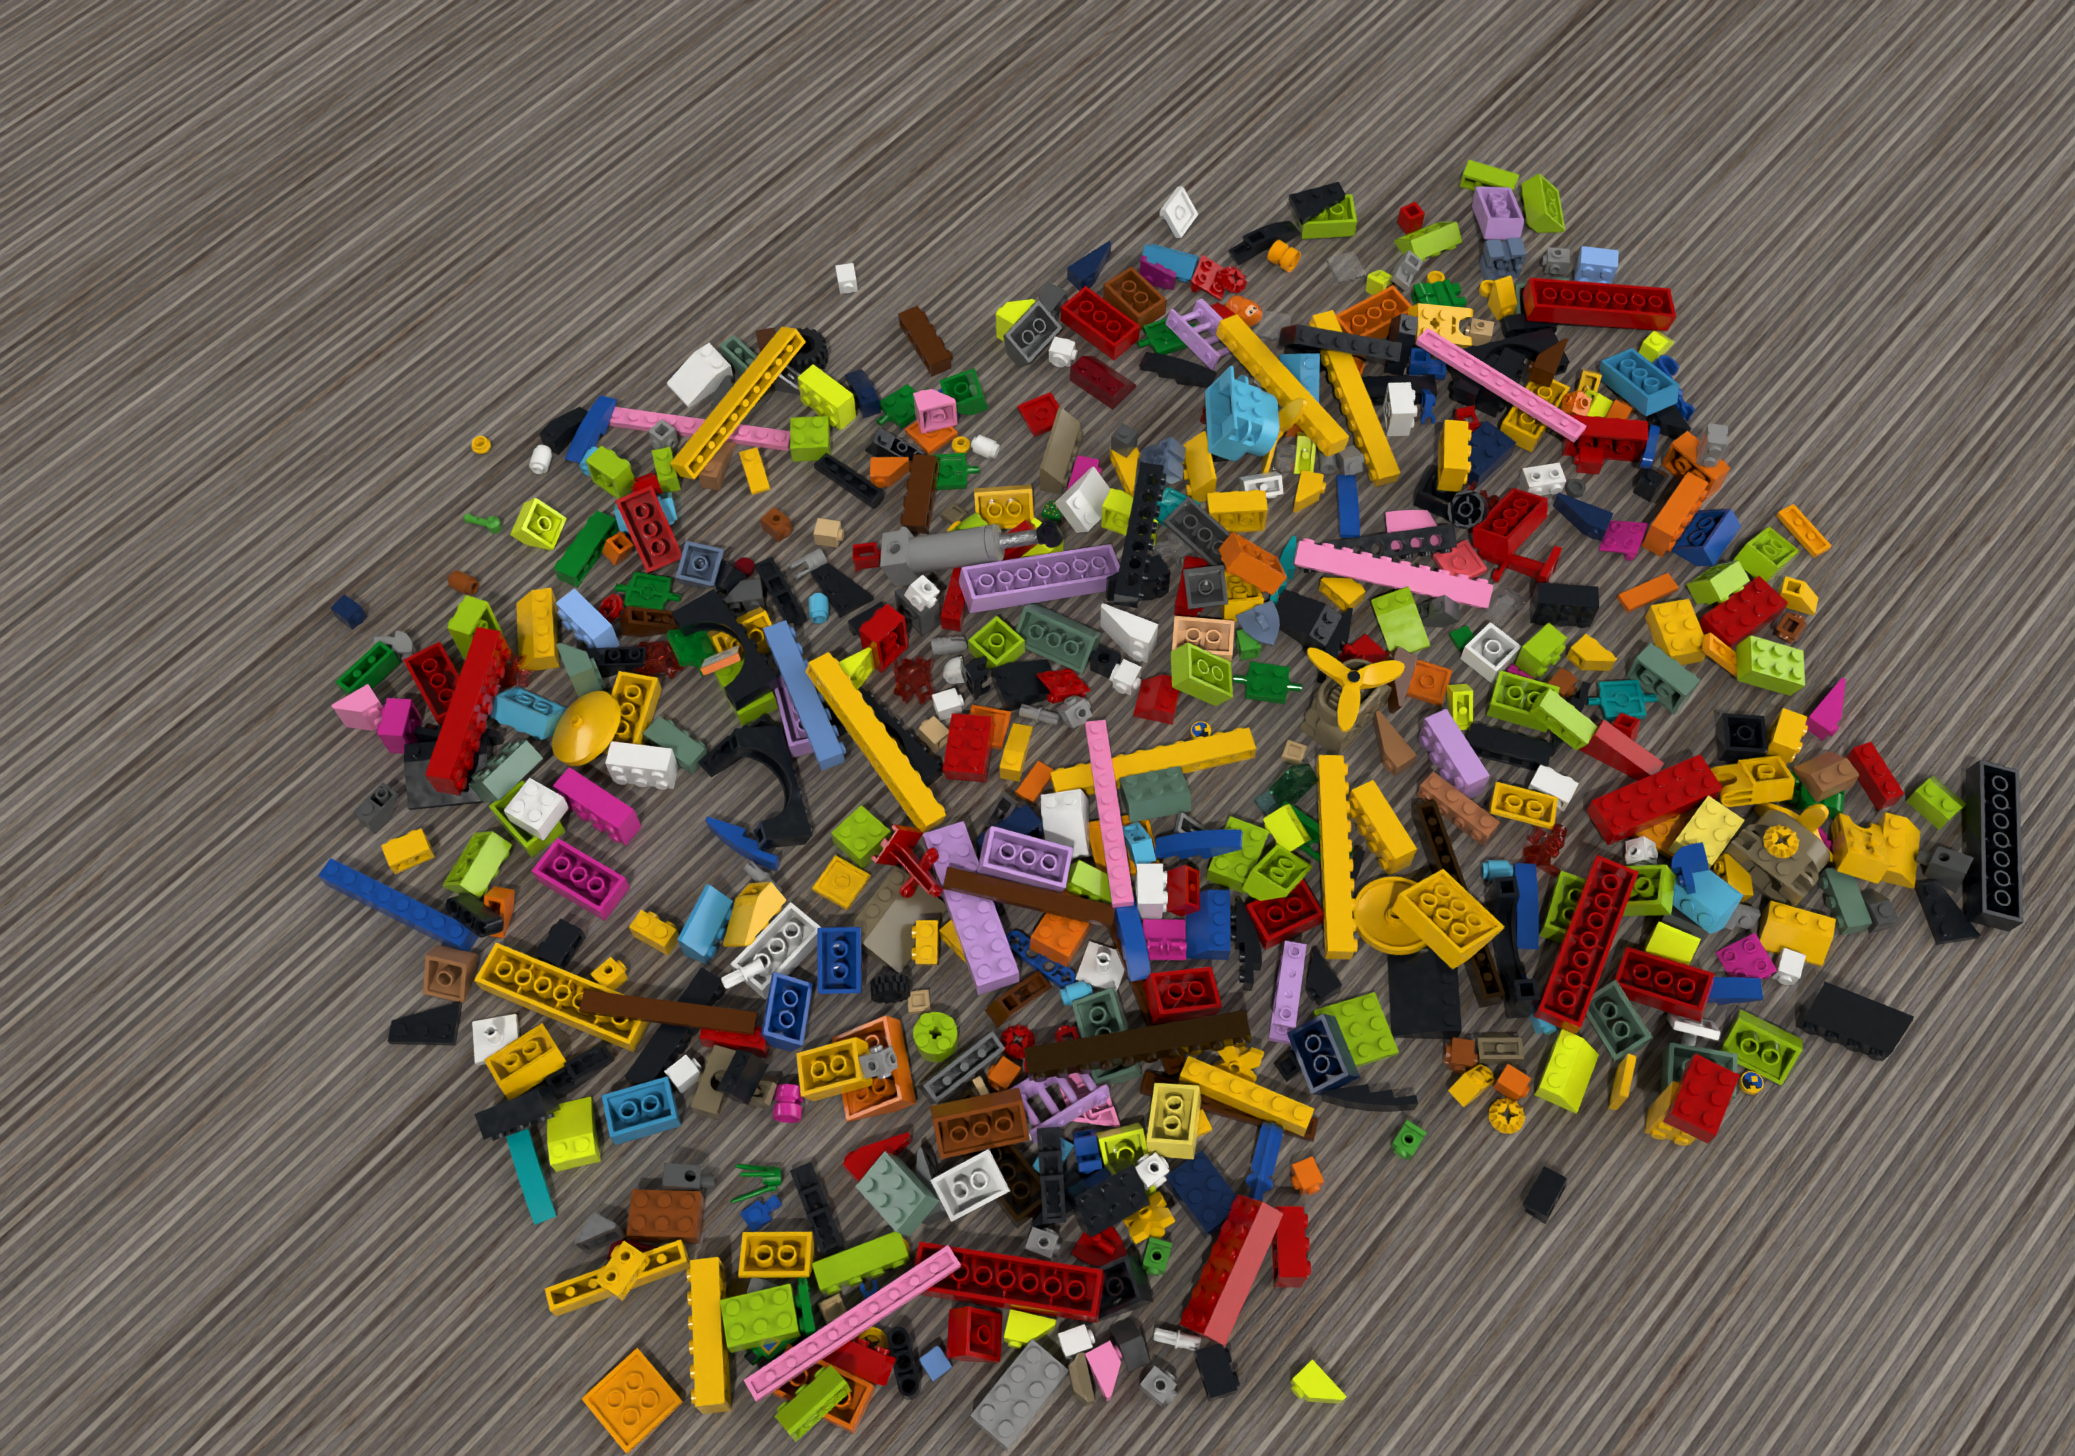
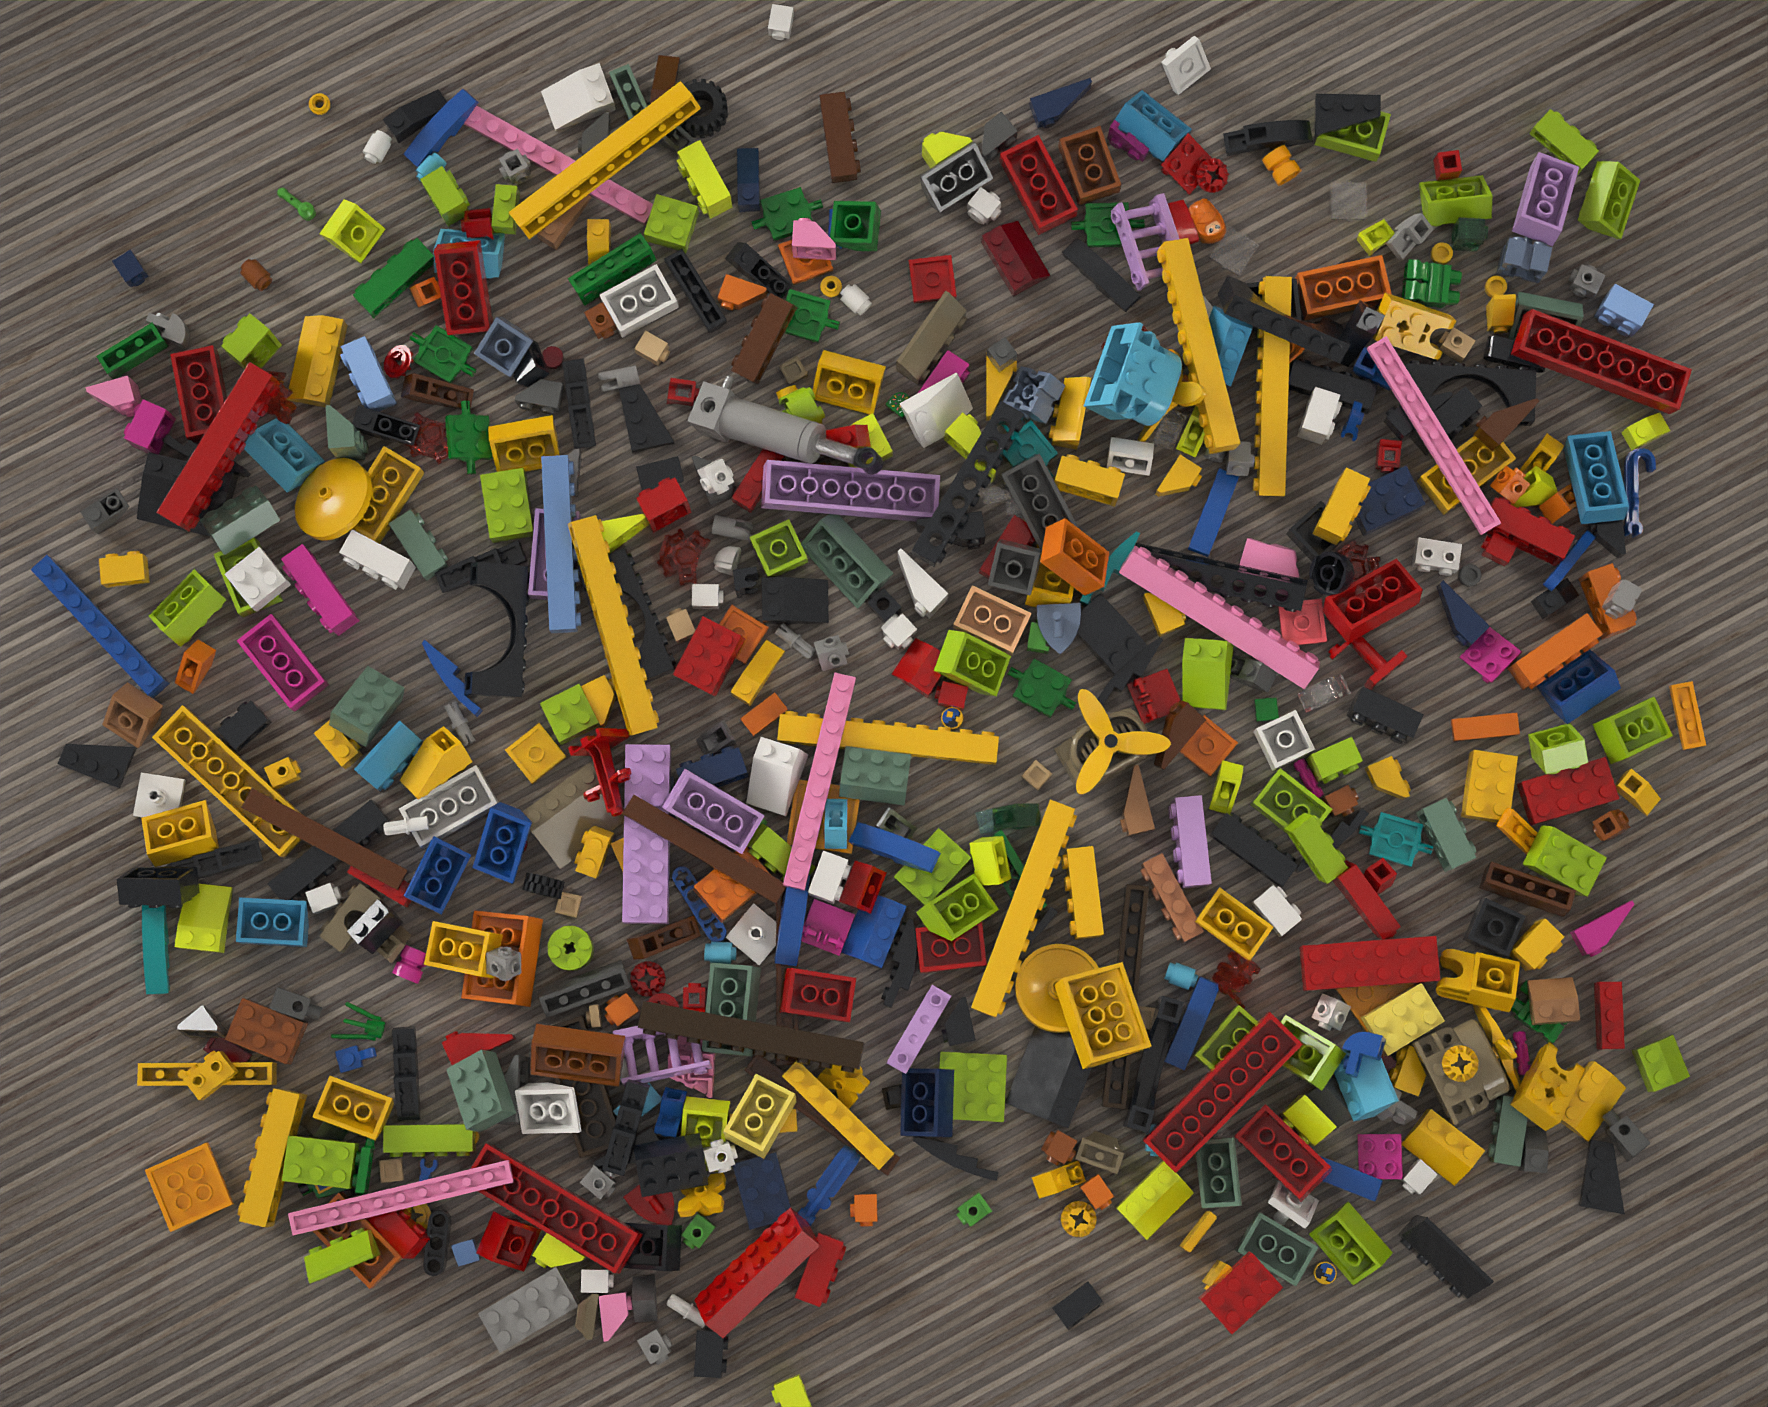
camera: 20 degrees right, 20 degrees up
black beam [445,893,504,938] -> none
black arch [672,589,779,711] -> none
tile [700,644,744,675] -> none
medium azure brick [808,593,829,624] -> none
red hinge [1036,668,1090,704] -> none
black brick [1966,760,2024,931] -> none
none -> sand green brick [329,666,405,747]
none -> green fence [567,233,657,306]
none -> yellow slope [581,675,616,728]
none -> white brick [600,264,679,338]
none -> red brick [934,681,968,711]
none -> clear green brick [1451,218,1488,251]
none -> reddish brown brick [1479,861,1576,917]

